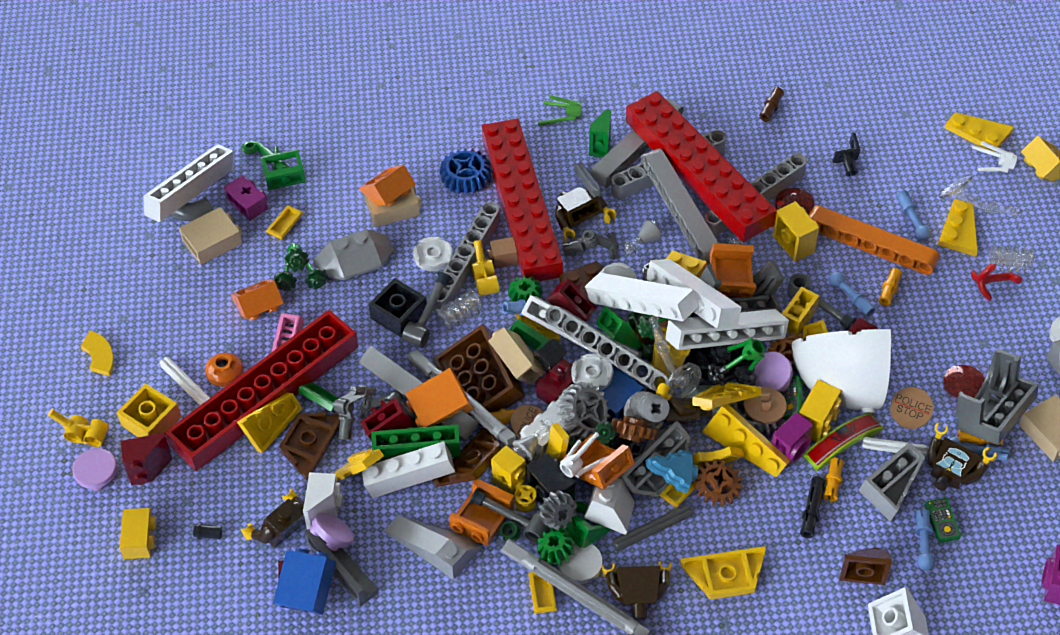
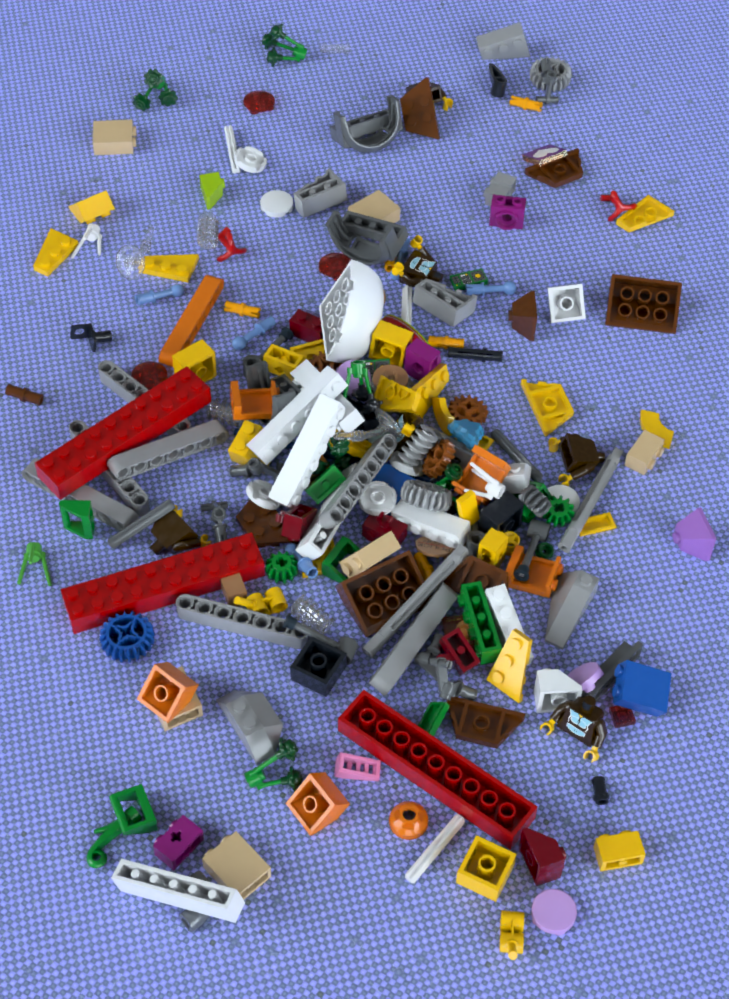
camera: 100 degrees left, 0 degrees up
yellow tile [81,330,114,376] -> none
yellow wing [237,392,303,453] -> none
yellow tile [265,205,304,240] -> none
orange panel [405,368,474,428] -> none
white tile [413,237,453,271] -> none
piece [512,419,553,461] -> none
black bracket [533,338,567,372] -> none
piece [623,220,662,256] -> none

